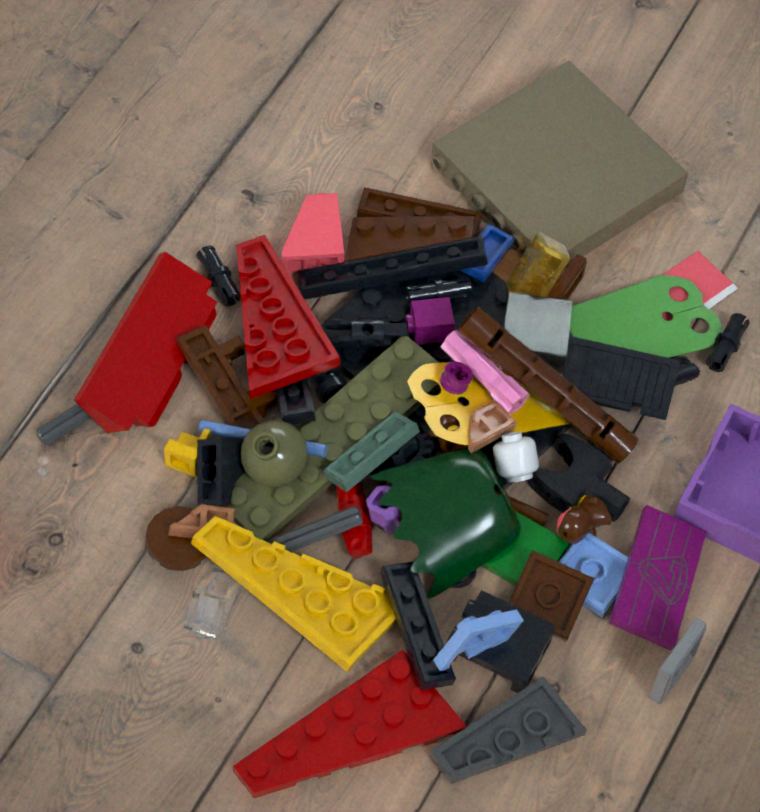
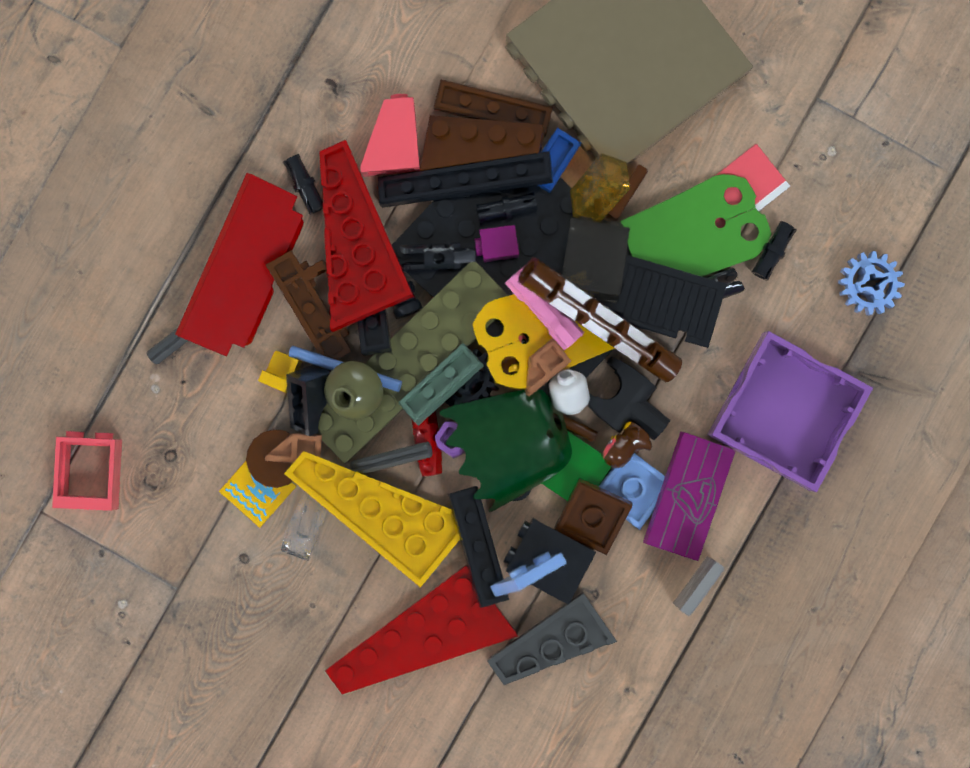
camera: 10 degrees right, 30 degrees up
magenta bush [440,361,473,395] -> none
none -> yellow sticker [219,461,296,528]

